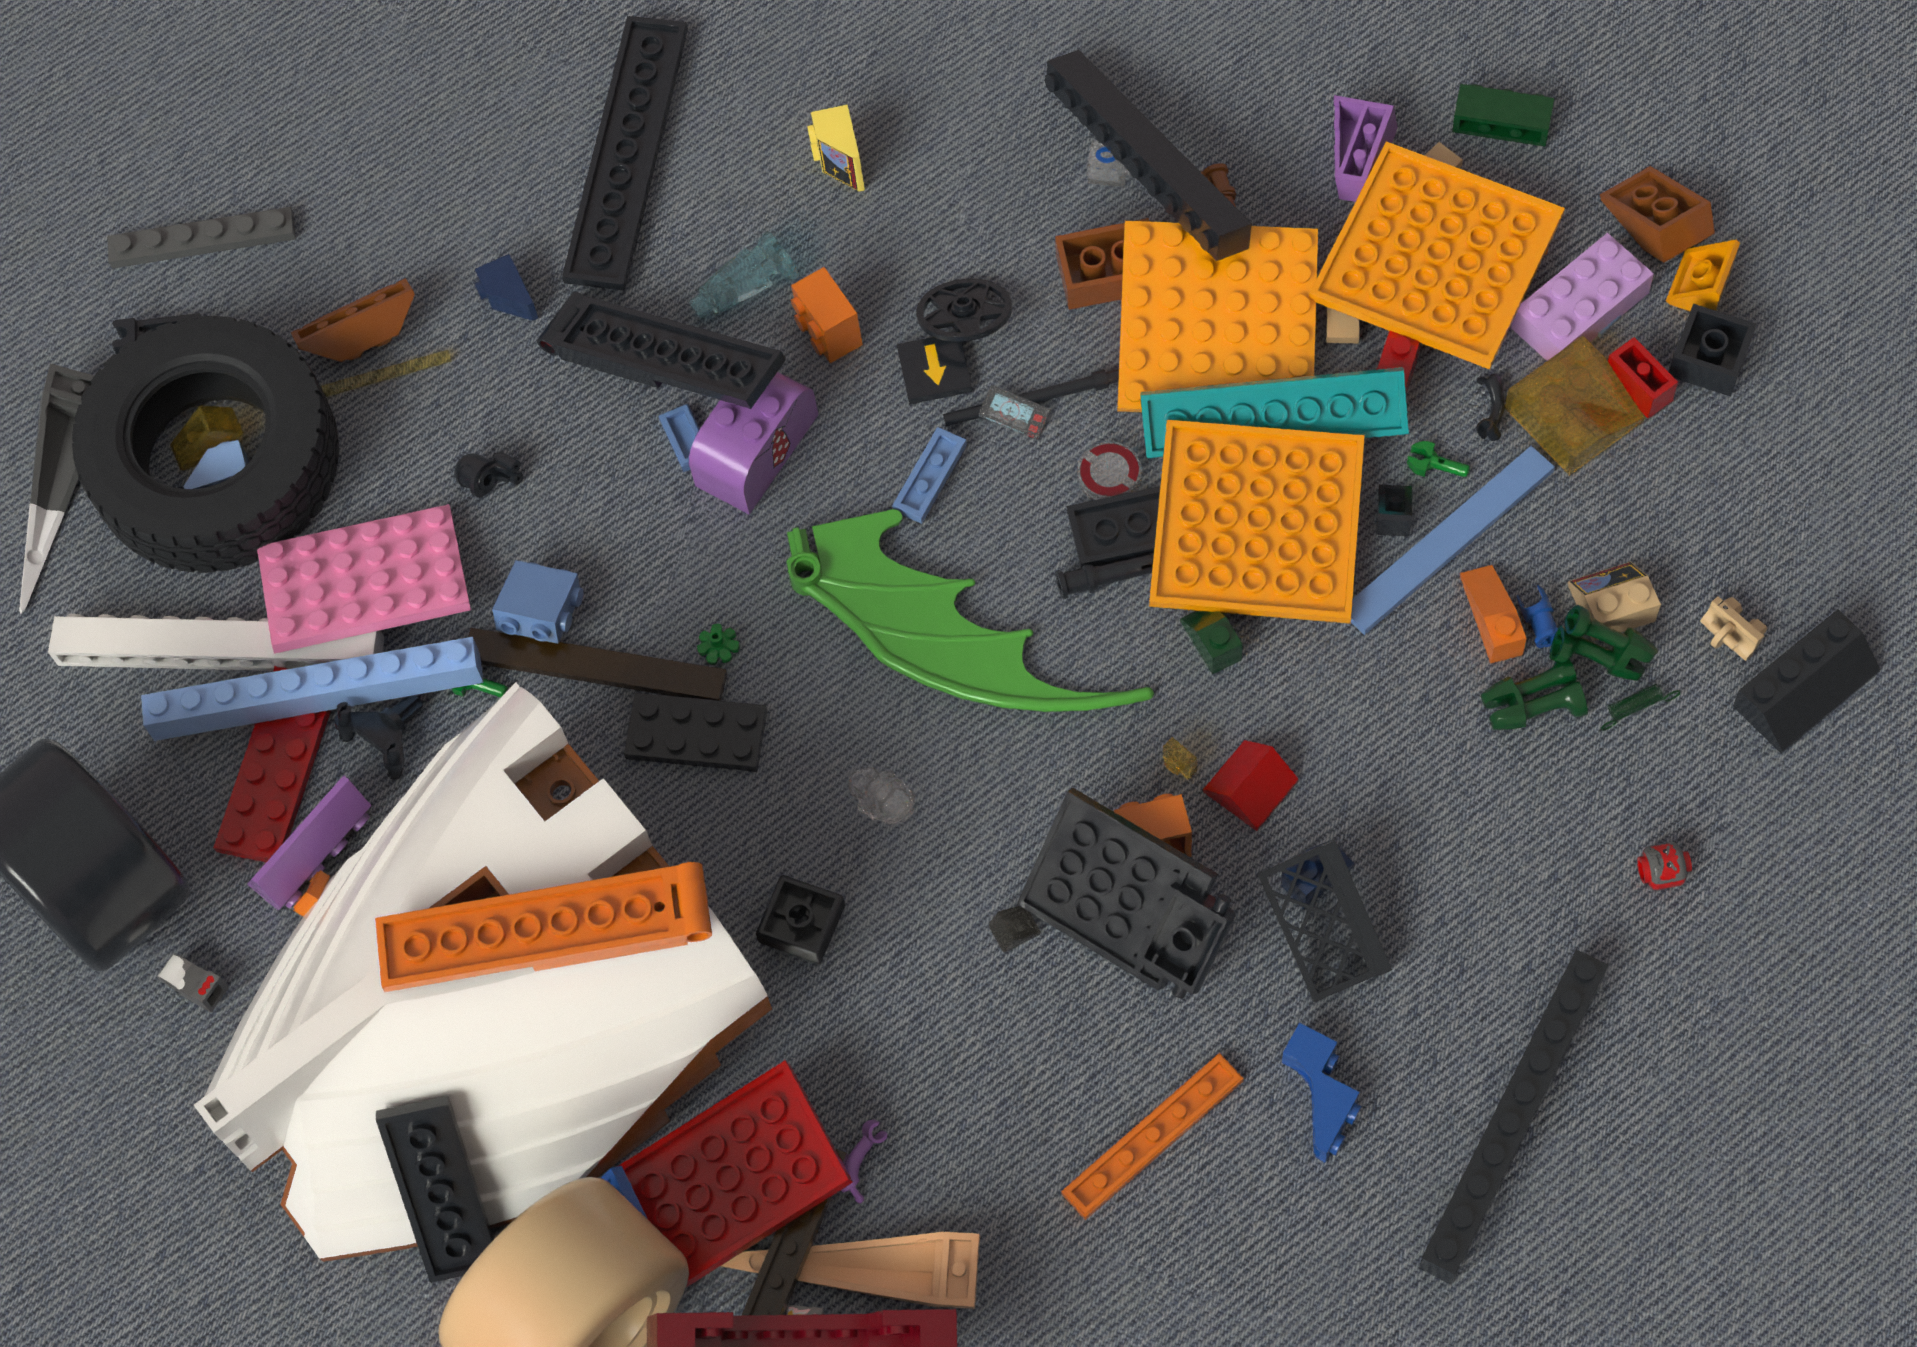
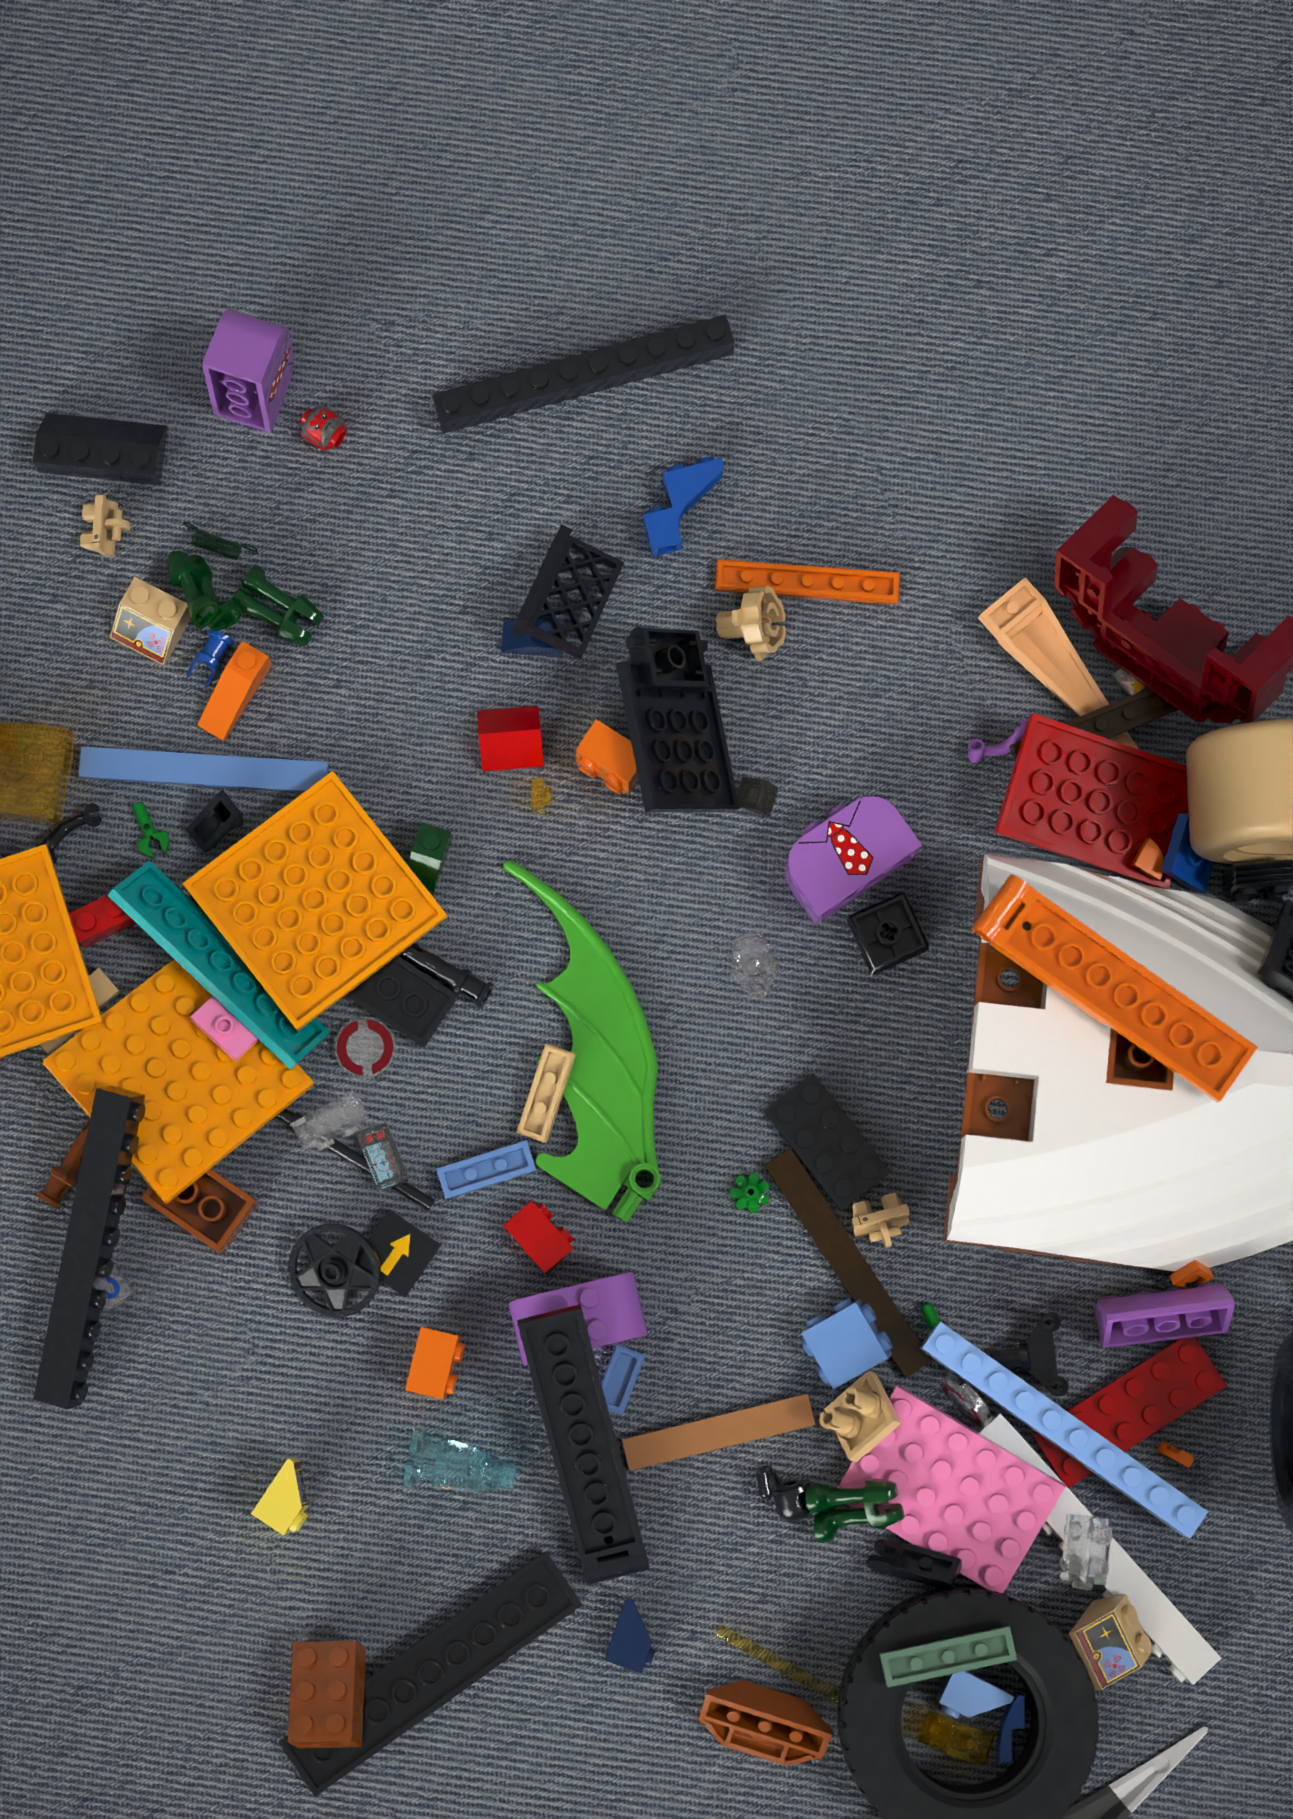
camera: 145 degrees left, 15 degrees up
none -> bright pink plate [190,996,258,1062]
none -> medium lavender brick [202,309,294,433]
none -> dark orange brick [288,1641,366,1748]
none -> clear brick [291,1091,368,1152]
none -> red brick [503,1200,574,1274]
none -> tan tile [516,1043,577,1143]
none -> medium nougat tile [622,1394,816,1471]
none -> tan piece [716,586,786,661]
none -> medium lavender brick [785,796,923,926]
none -> dark green piece [806,1478,905,1543]
none -> tan plate [819,1370,901,1462]
none -> tan hips [852,1193,910,1248]
none -> black hinge [866,1539,962,1591]
none -> sand green plate [879,1626,1017,1688]
none -> clear tile [939,1373,993,1429]
none -> blue slope [995,1692,1025,1762]
none -> clear brick [1060,1513,1113,1590]
none -> slope [1069,1594,1153,1691]
none -> orange tile [1131,838,1164,881]
none -> orange tile [1156,1441,1195,1468]

